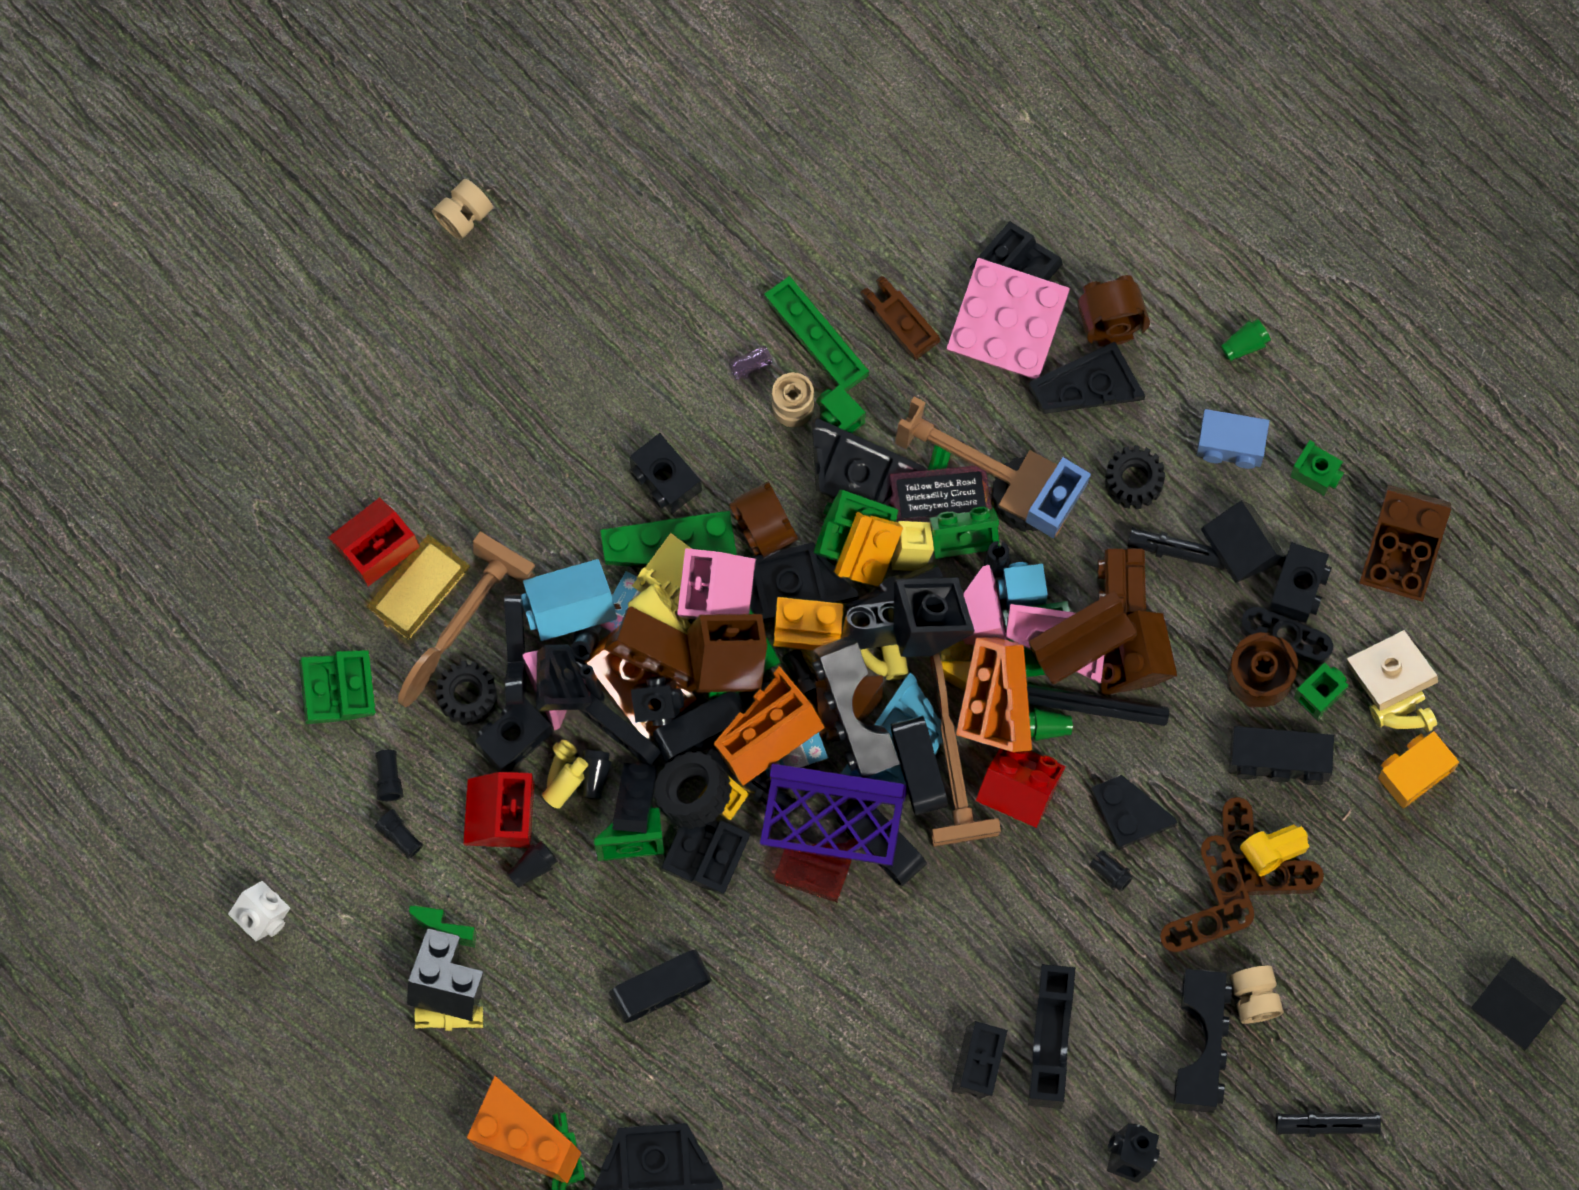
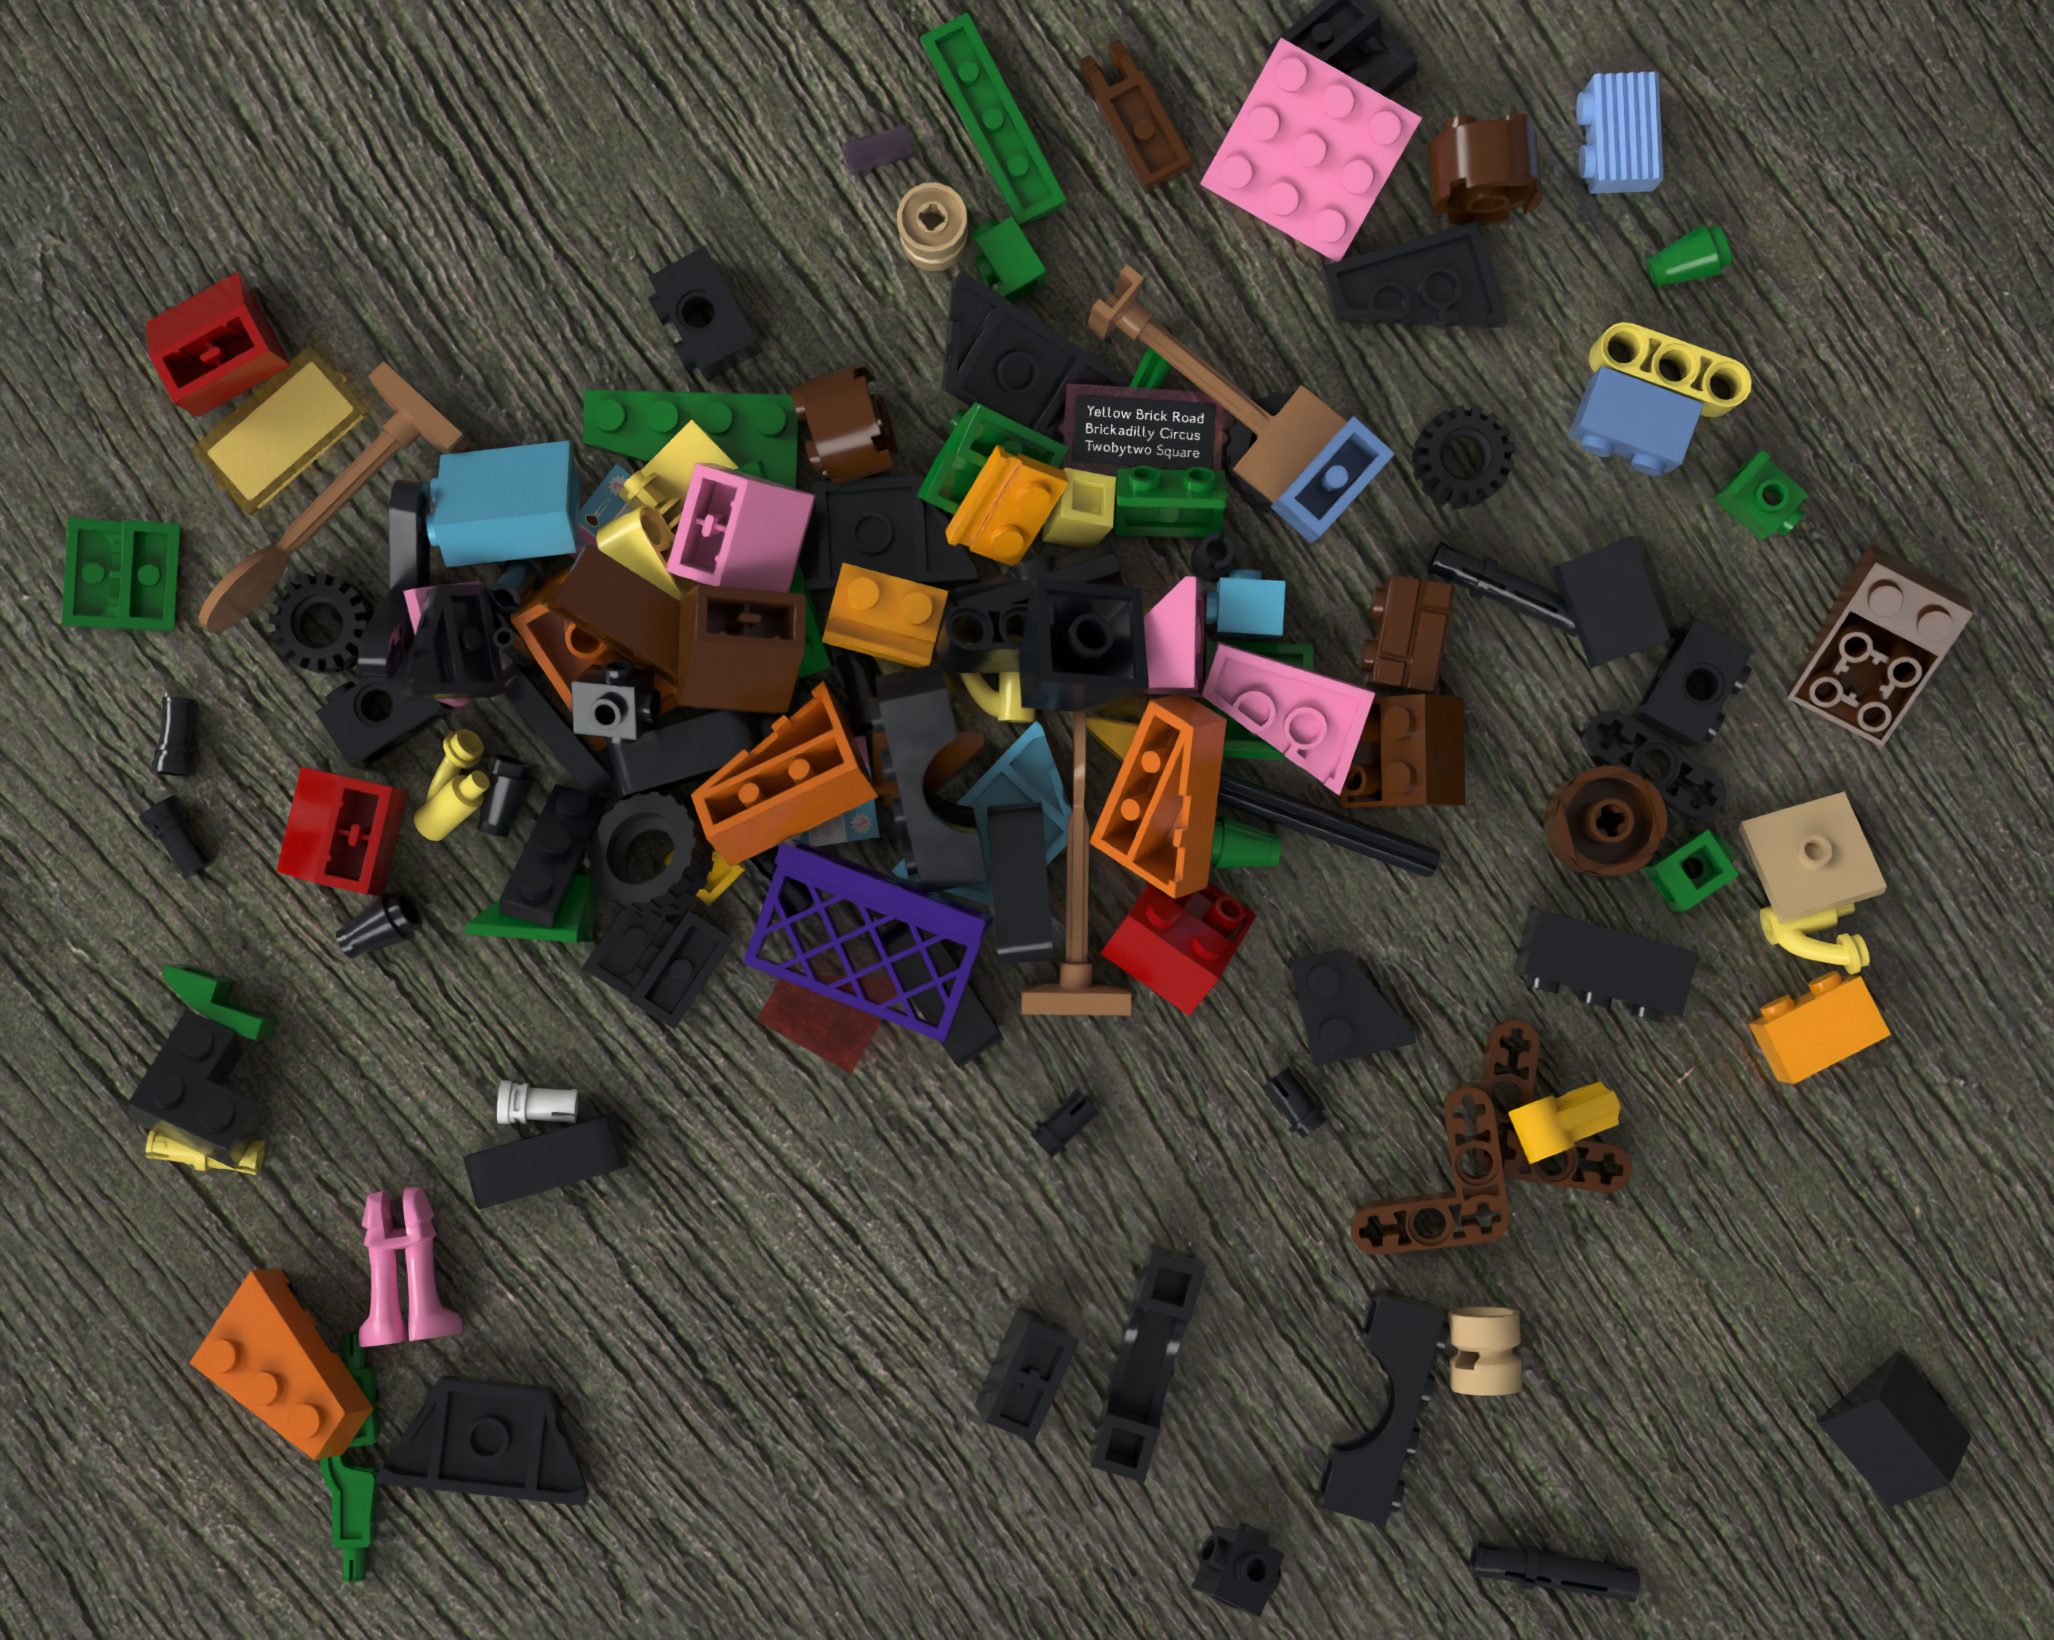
camera: 10 degrees right, 15 degrees up
reddish brown panel [1028,591,1137,684] -> none
none -> bright pink piece [359,1187,463,1347]
none -> white pin [497,1080,579,1124]
none -> black pin [1030,1089,1100,1158]
none -> light blue brick [1576,71,1664,194]
none -> light yellow beam [1589,322,1752,418]

